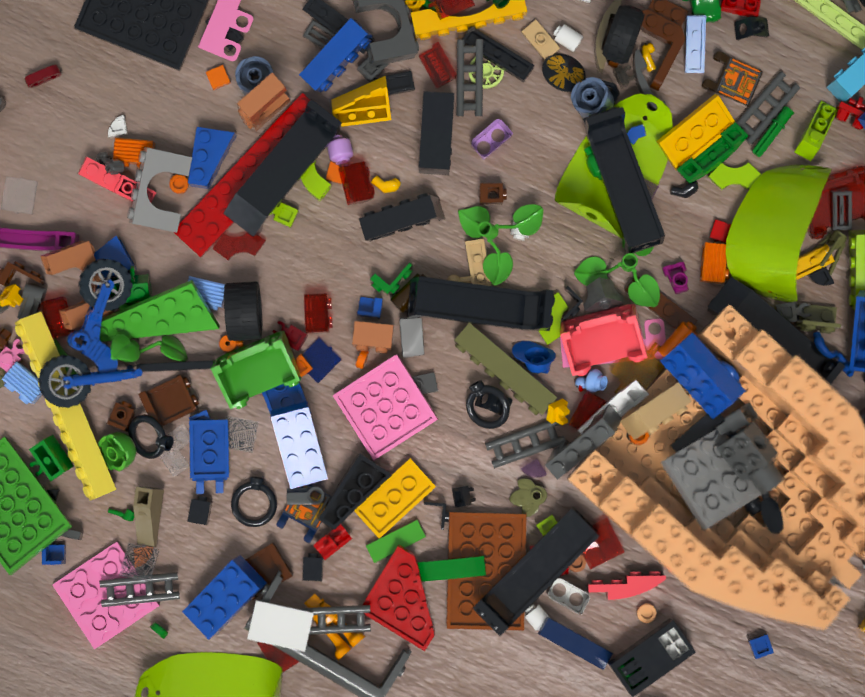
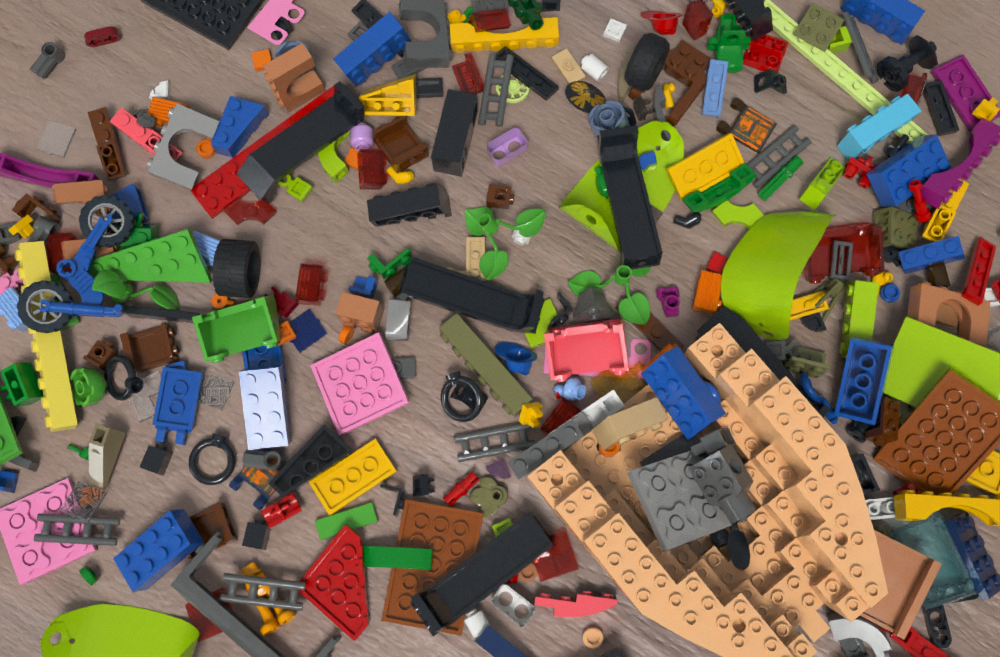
camera: 15 degrees right, 10 degrees down
white tile [247,600,314,652] -> none
none -> reddish brown slope [87,107,126,181]
none -> reddish brown panel [373,116,428,173]
none -> red pin [442,471,480,507]

